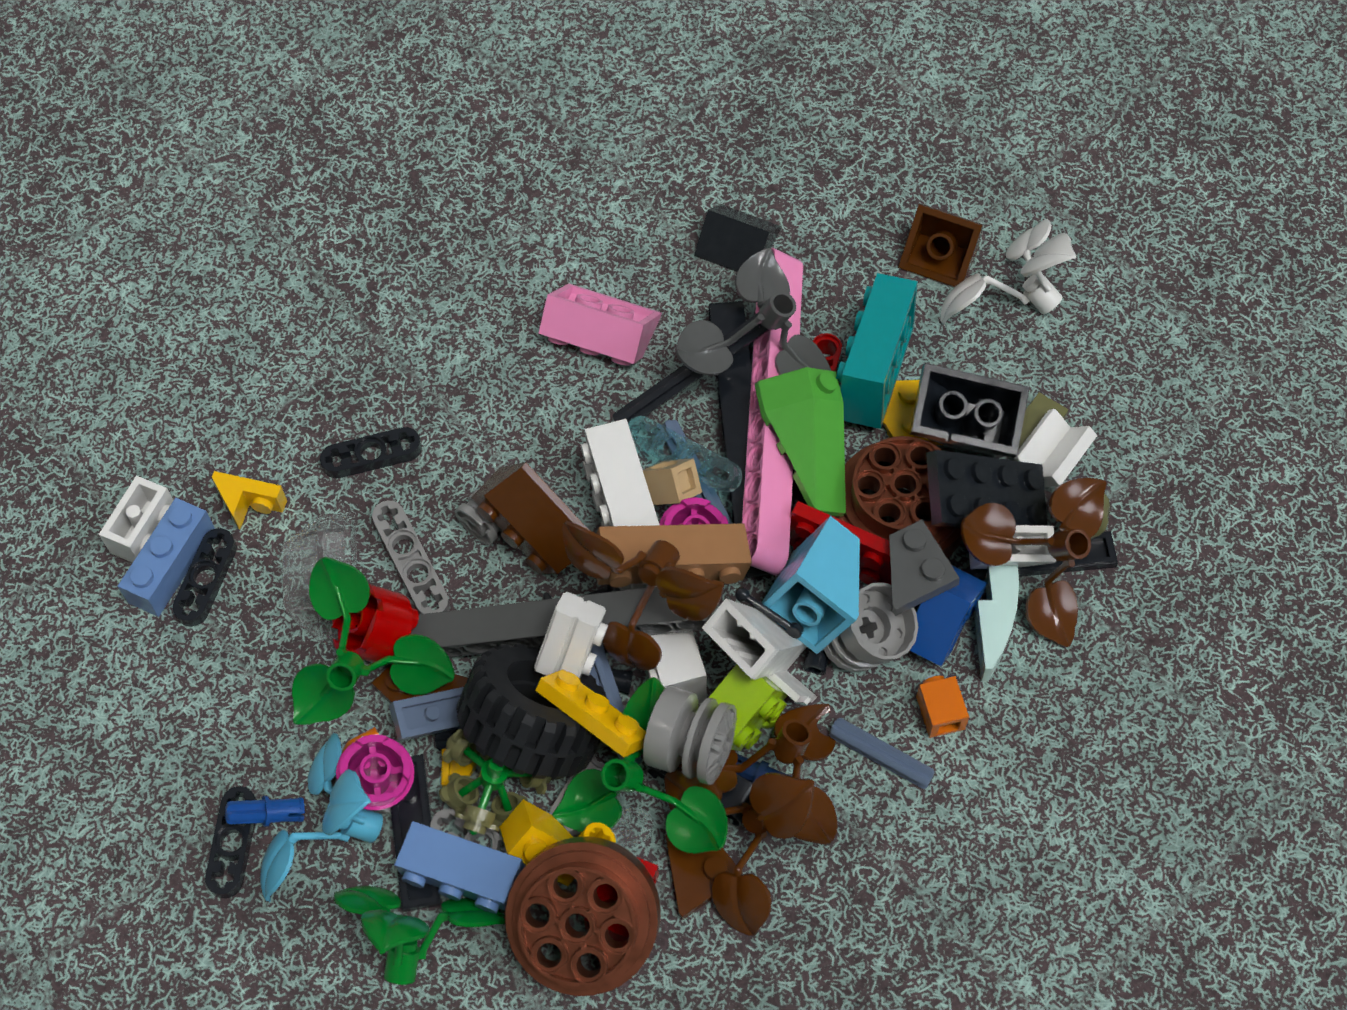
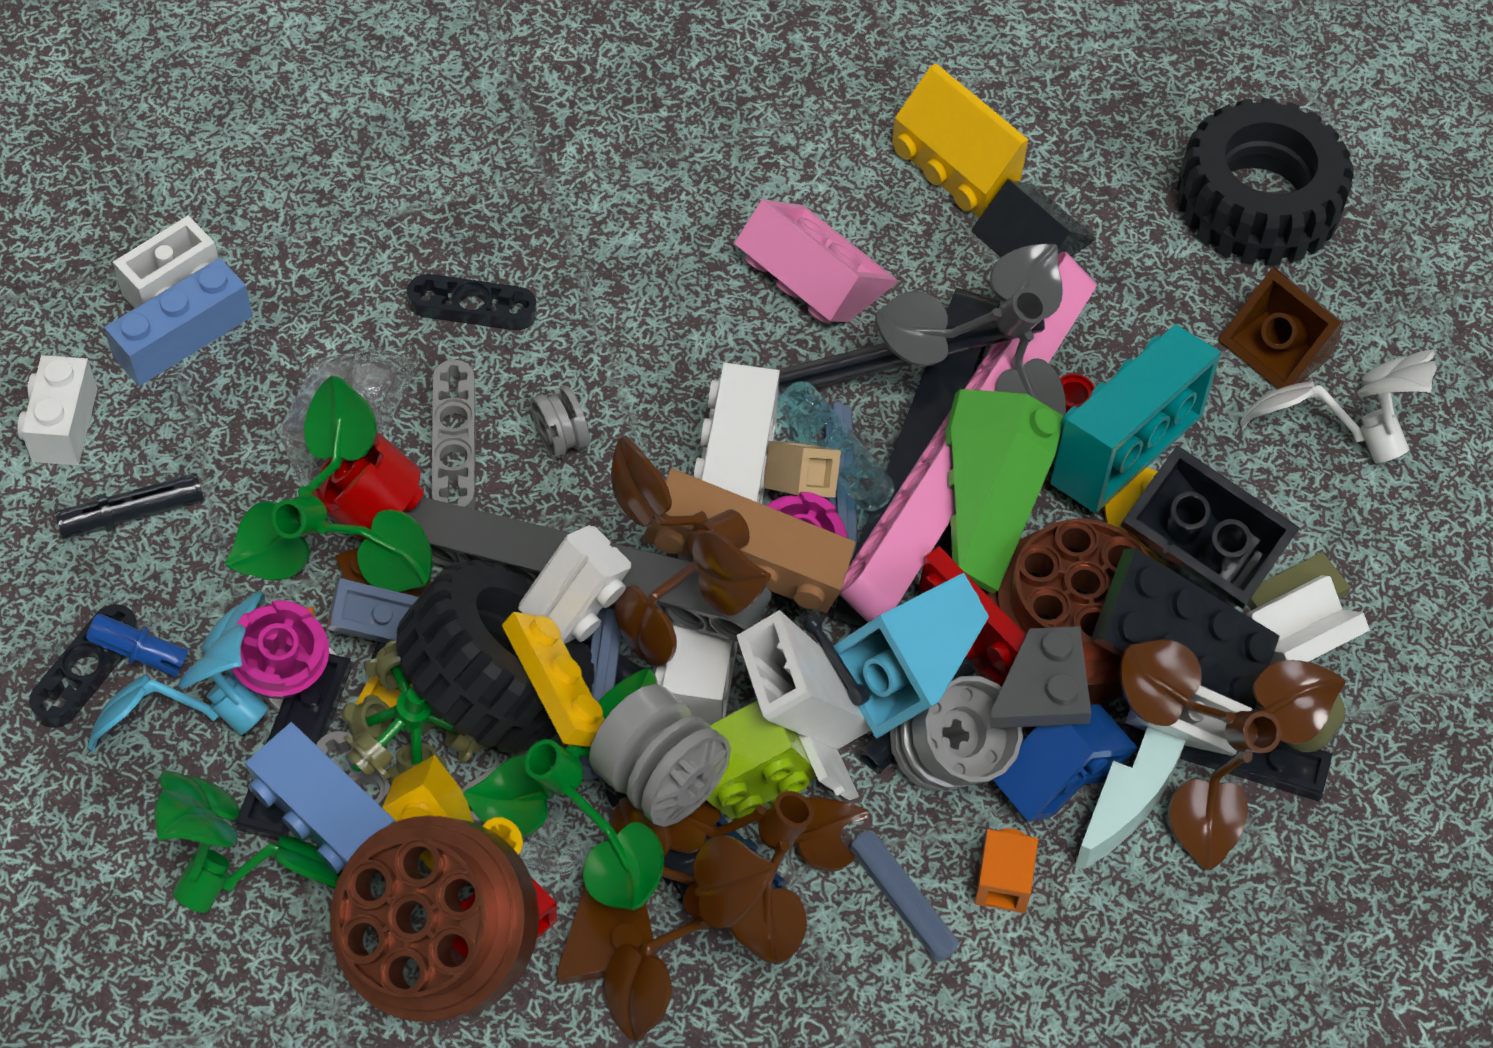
camera: 20 degrees right, 5 degrees down
black beam [173,528,237,627] -> none
yellow slope [212,471,287,530] -> none
reddish brown slope [471,462,589,574] -> none
none -> white brick [18,355,97,465]
none -> black pin [54,472,204,540]
none -> yellow slope [892,63,1028,218]
none -> black tyre [1177,98,1354,266]

